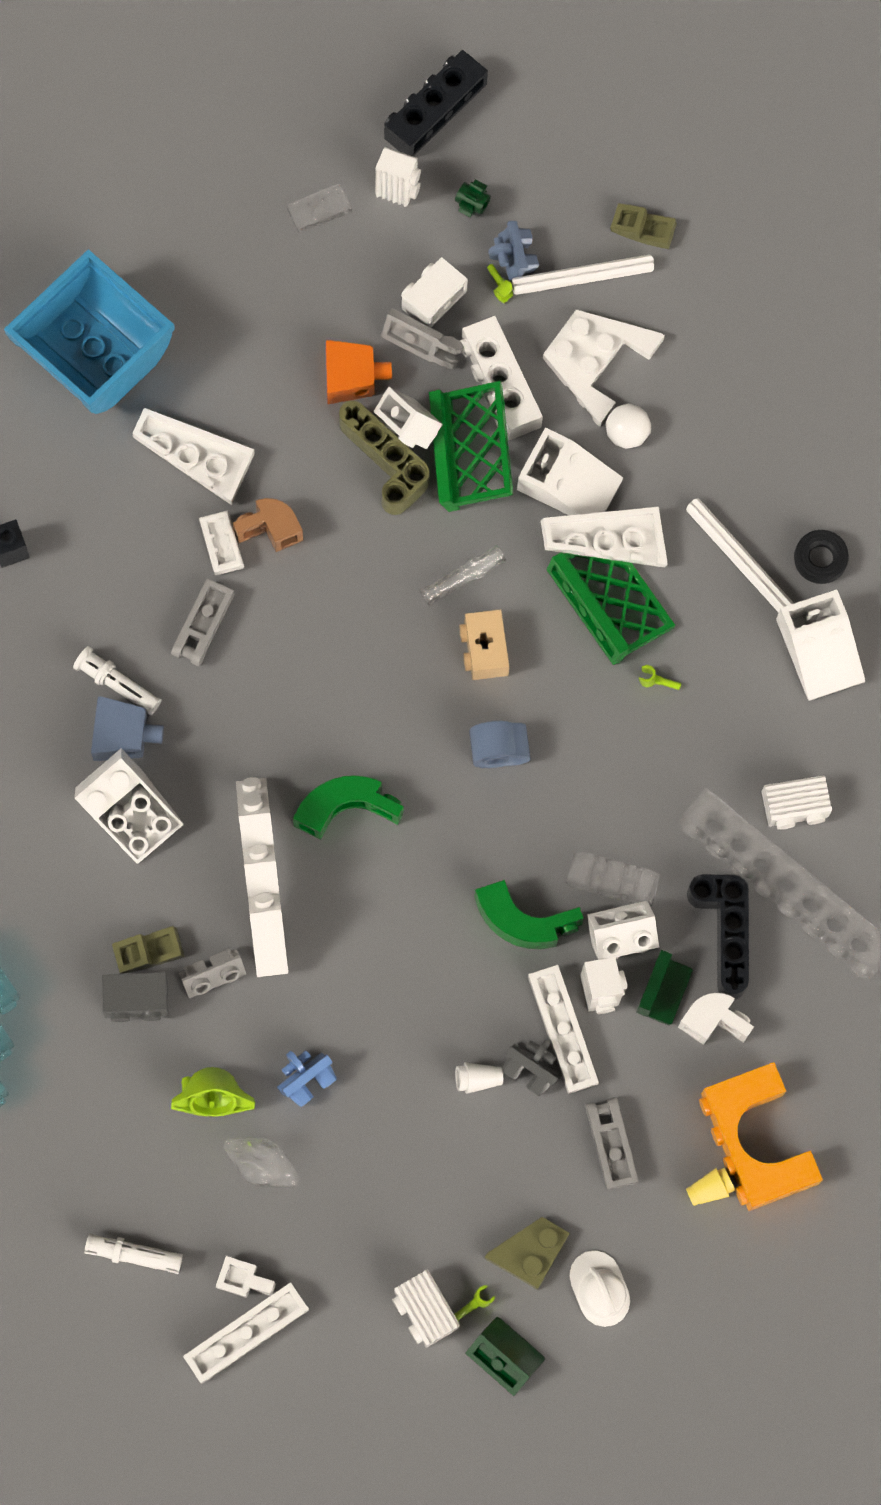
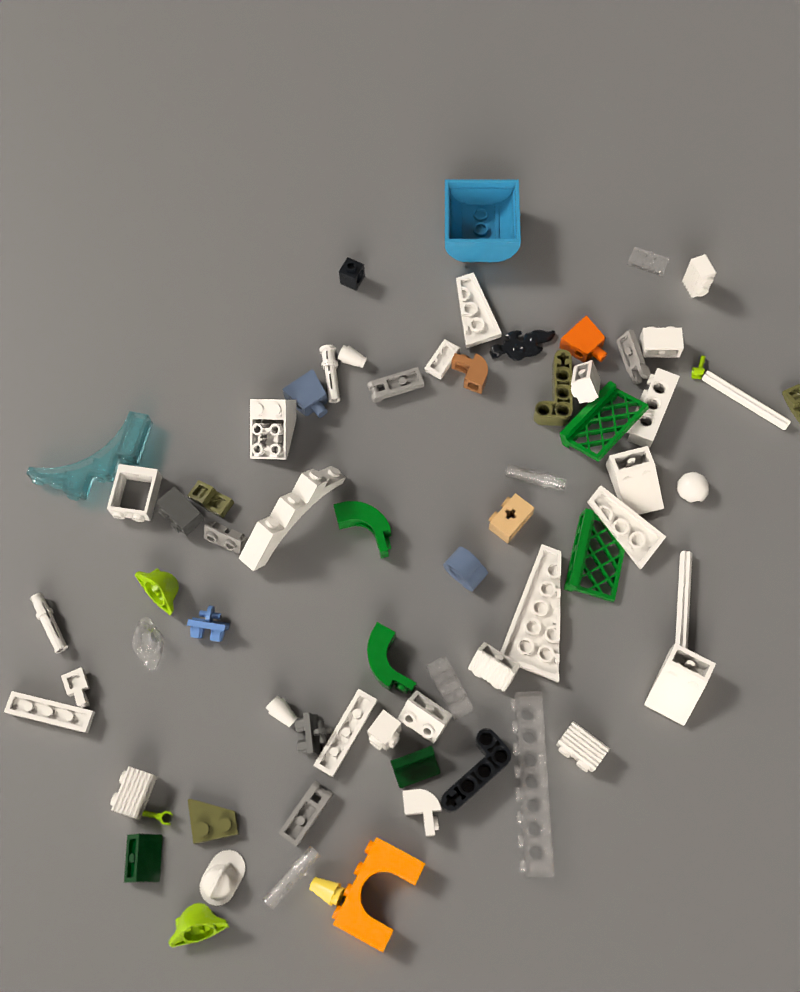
camera: 55 degrees right, 5 degrees down
black brick [384,49,488,156] -> none
dark green gear [455,179,491,218] -> none
sand blue hips [488,221,539,282] -> none
white wing [543,310,665,427] -> none
lime hand [639,665,681,690] -> none
black tyre [794,530,849,584] -> none
none -> white window [107,464,162,522]
none -> lime hat [169,903,229,947]
none -> clear pin [263,845,321,910]
none -> white cone [337,345,367,368]
none -> white brick [468,642,521,691]
none -> black piece [489,330,555,361]
none -> white wing [500,544,561,683]

